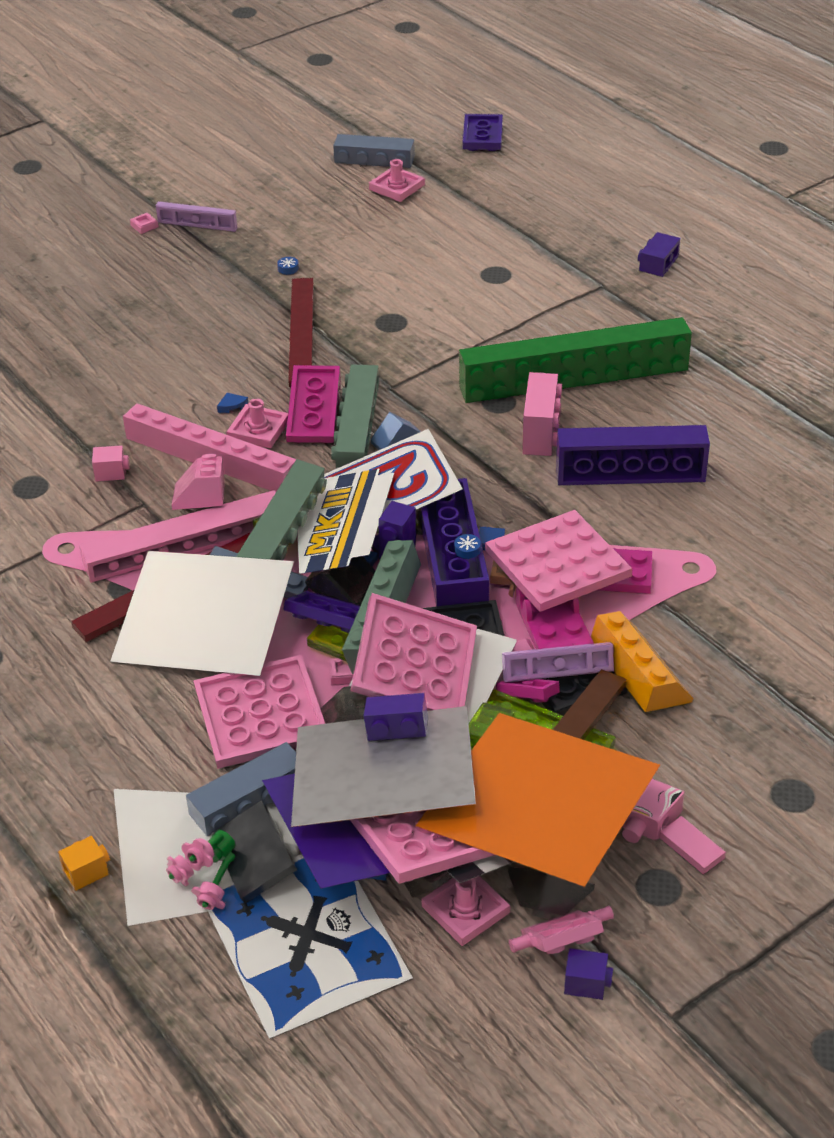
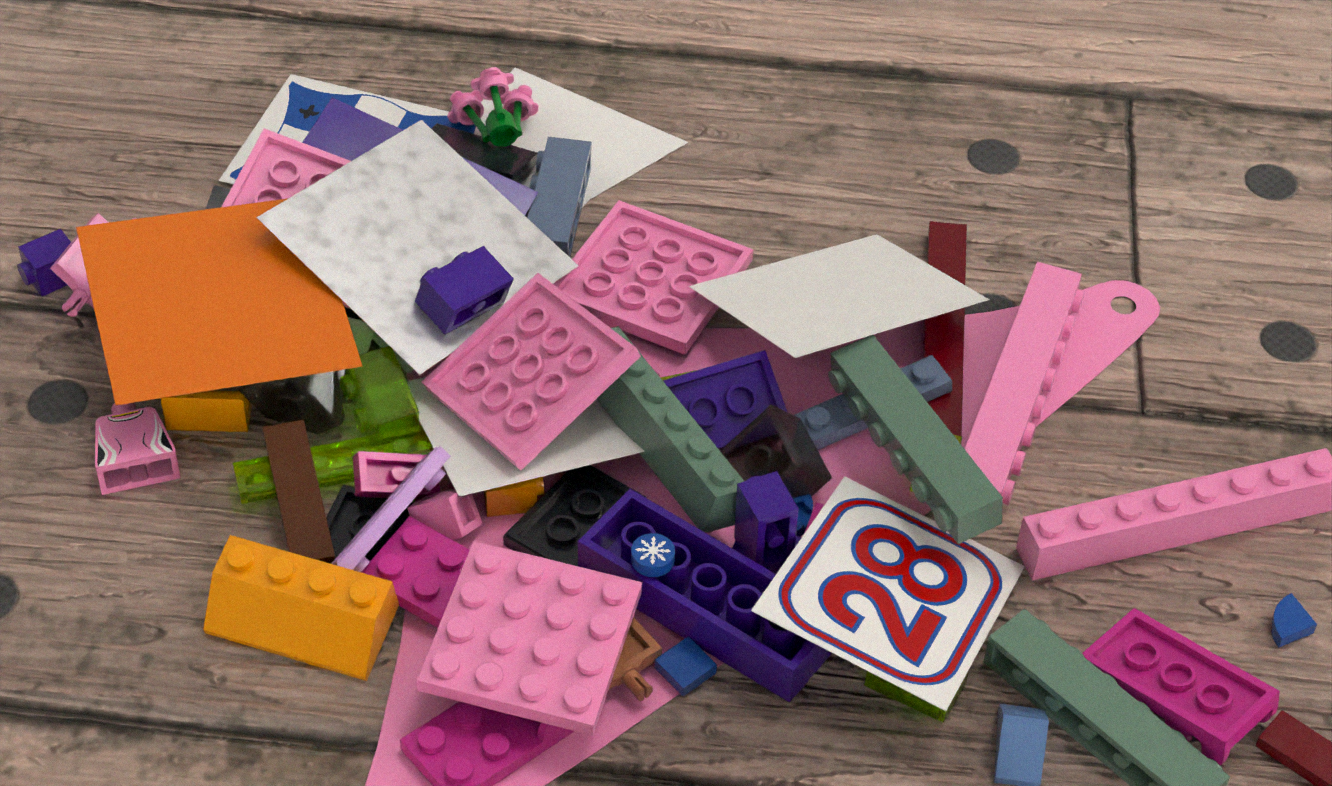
camera: 130 degrees right, 5 degrees up
light orange brick [58,835,110,891] -> none
bright pink brick [92,445,130,482] -> none
bright pink slope [172,454,225,510] -> none
bright pink plate [226,399,288,449] -> none
sticker [297,469,394,574] -> none
bright pink tile [659,816,726,875] -> none

